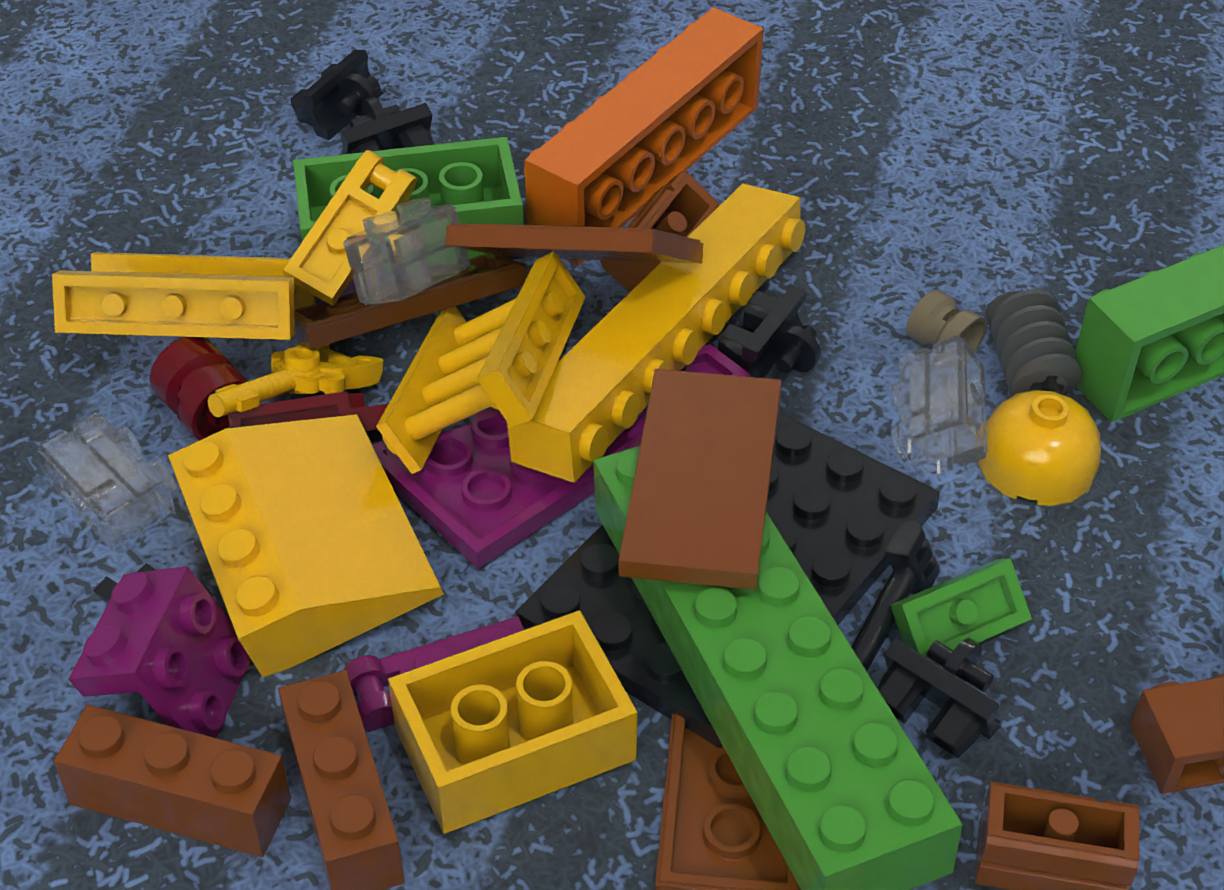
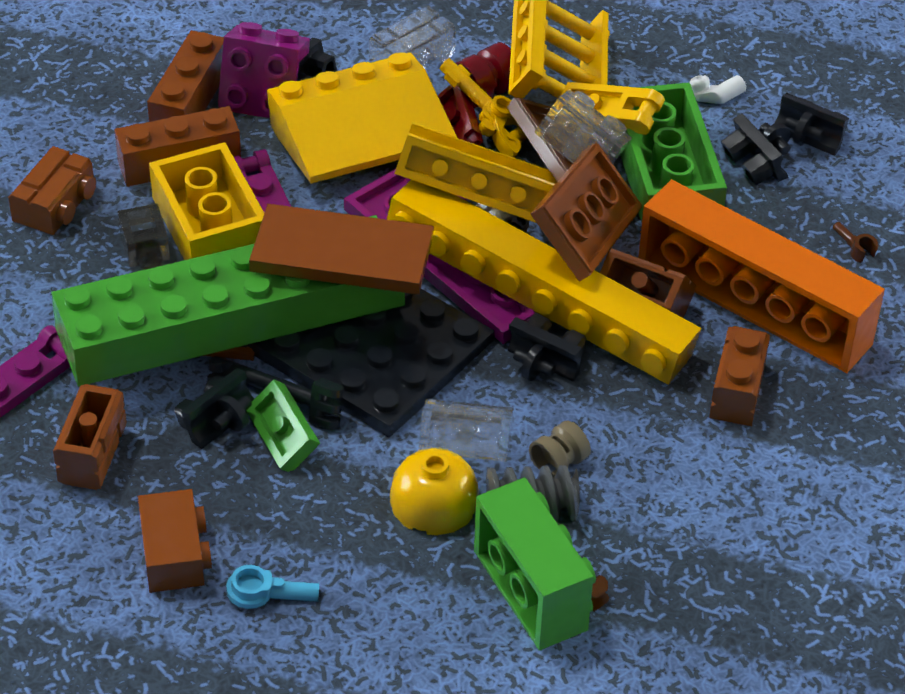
camera: 90 degrees right, 0 degrees up
none -> clear smoke brick [118,203,170,269]
none -> white arm [690,75,746,104]
none -> dark orange brick [709,326,770,426]
none -> reddish brown hand [833,222,878,263]

